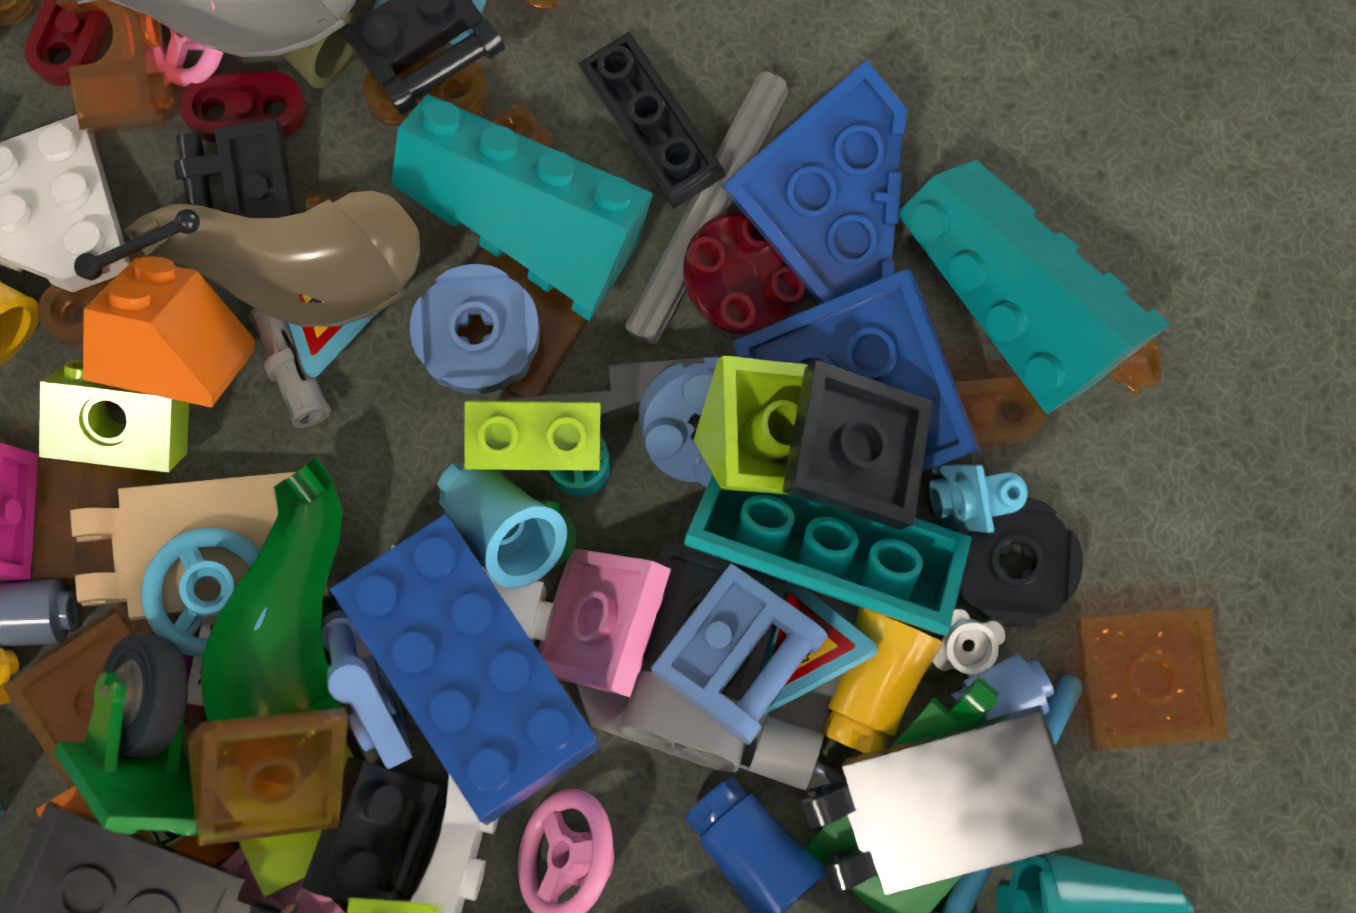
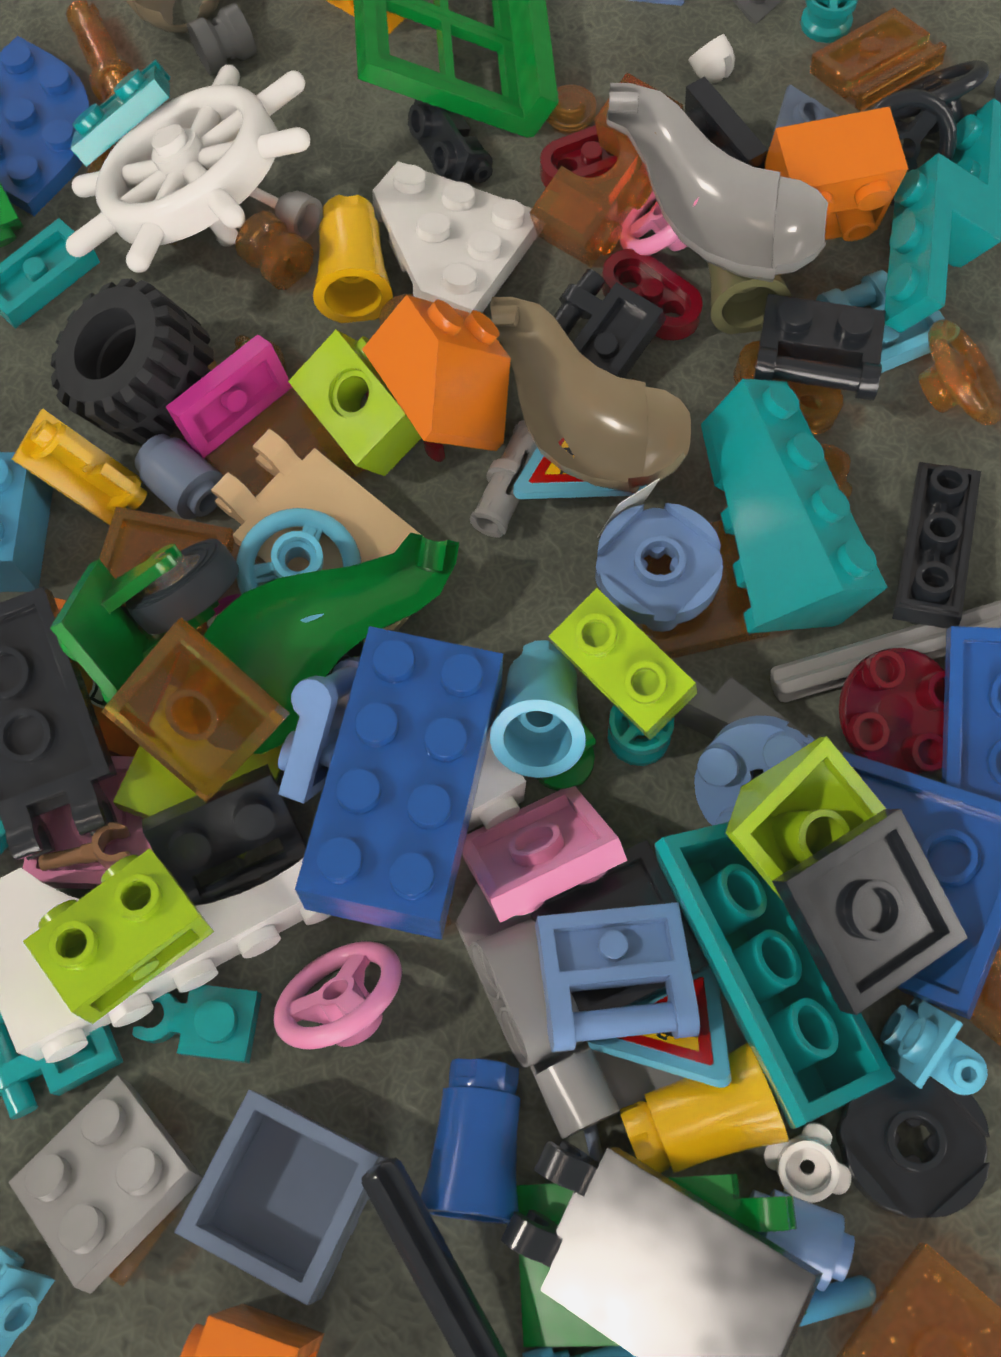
camera: 50 degrees right, 10 degrees down
black hinge [74,209,200,281] -> none
none -> white sticker [597,478,660,537]

